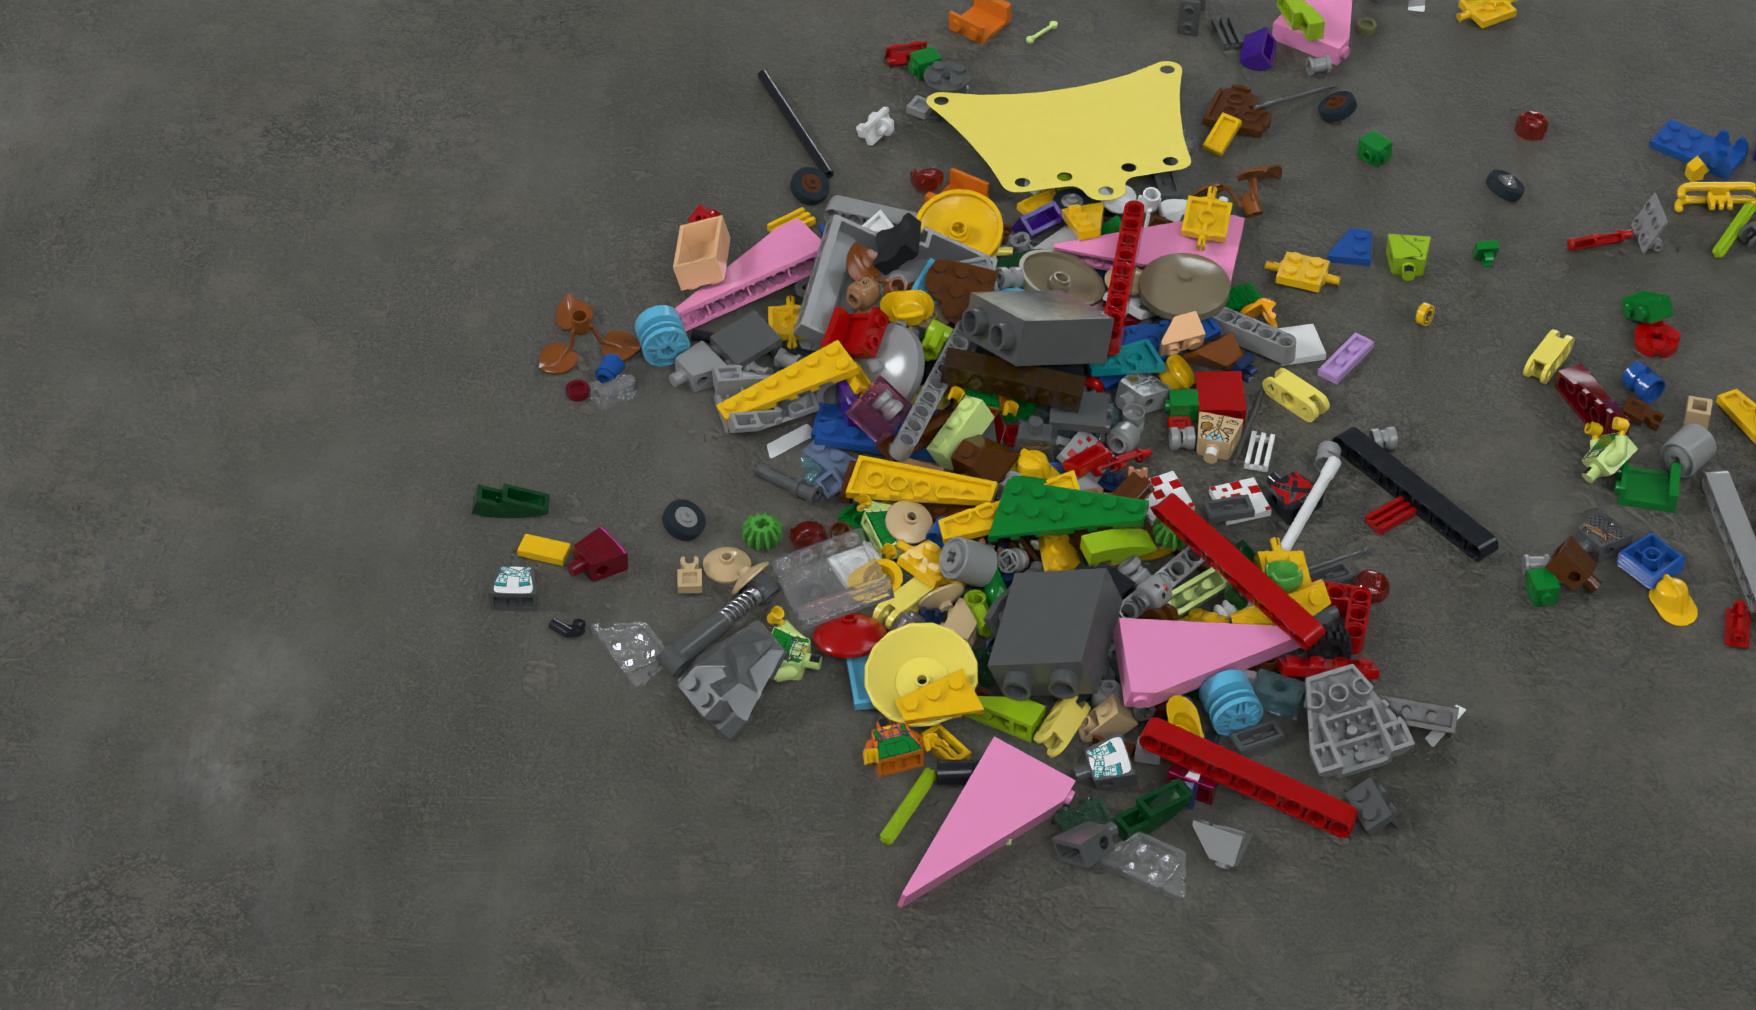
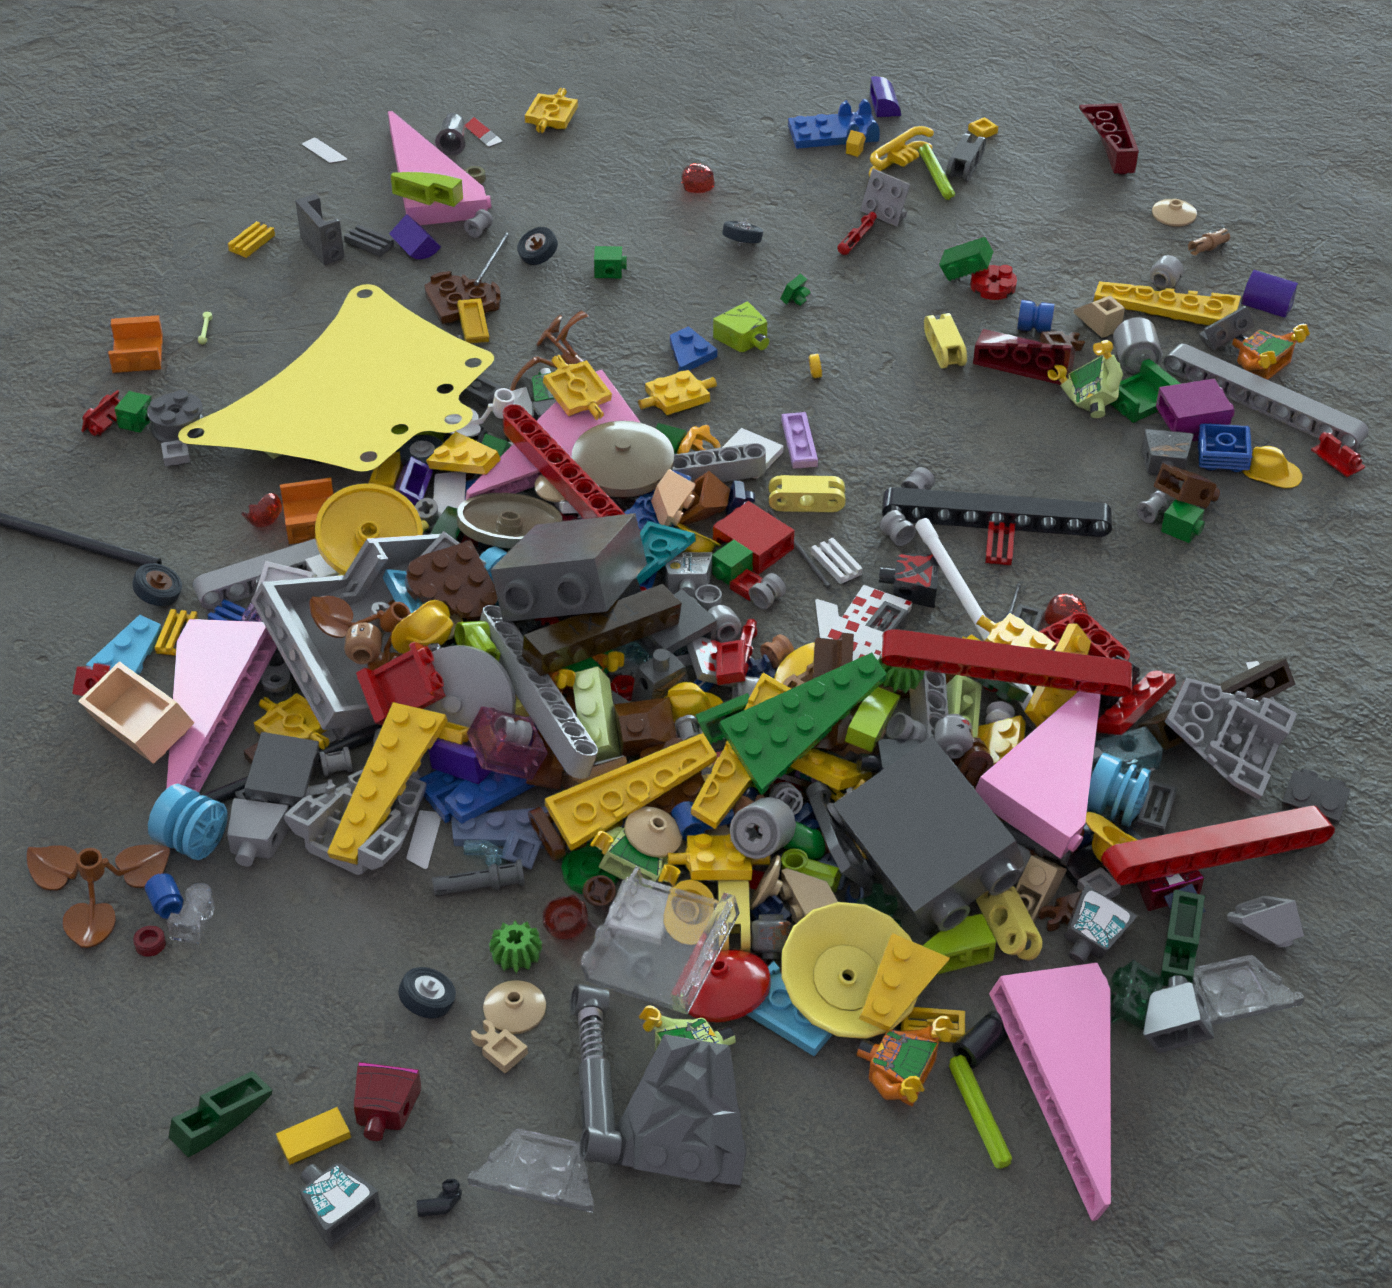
camera: 45 degrees left, 0 degrees up
tan dish [732,561,770,595] -> none
white hips [856,107,895,146] -> none
black brick [873,212,921,275] -> none
light grey wheel [995,267,1024,290] -> none
tan torso [1196,411,1243,464] -> none
bright green hair [1265,561,1303,593] -> none
none -> medium azure wing [86,615,162,675]
none -> white sticker [815,599,839,638]
none -> magenta brick [1156,379,1235,441]

